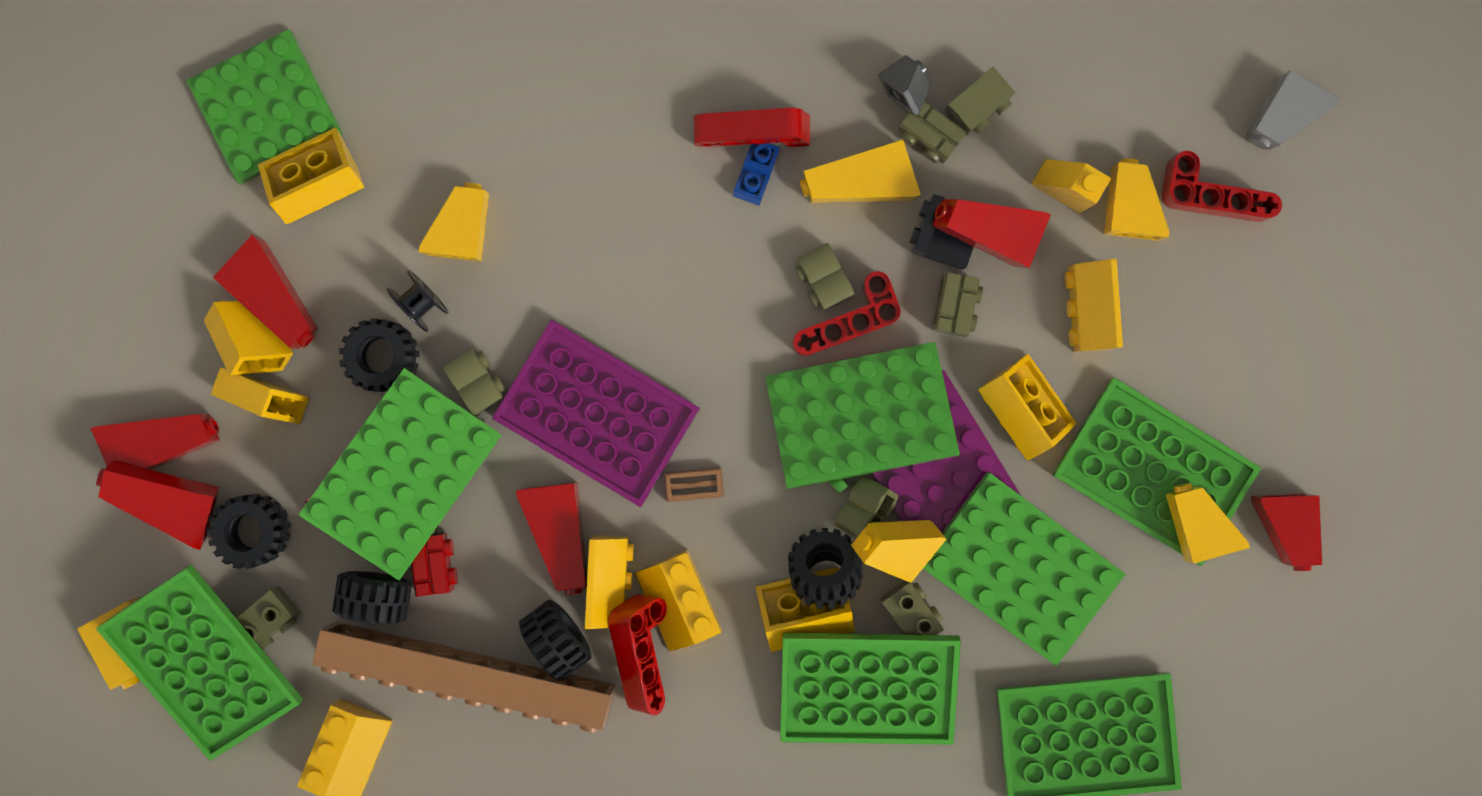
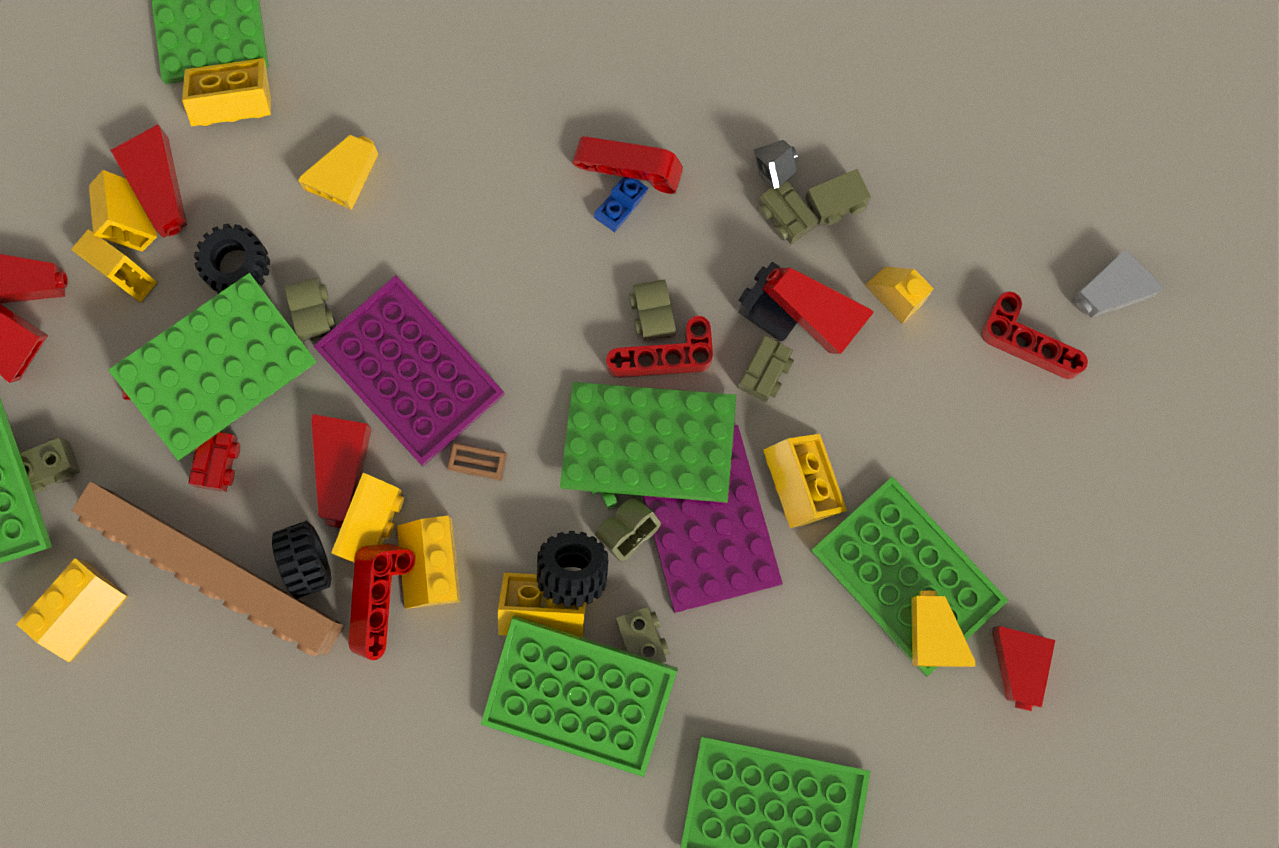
camera: 15 degrees right, 10 degrees down
black tyre [207,494,291,569] -> none
black tyre [332,571,412,624] -> none
black piece [387,269,449,332] -> none
yellow slope [799,140,921,203] -> none
yellow slope [851,520,946,583] -> none
bright green plate [923,471,1126,666] -> none
yellow slope [1064,259,1123,352] -> none
yellow slope [1104,158,1169,241] -> none

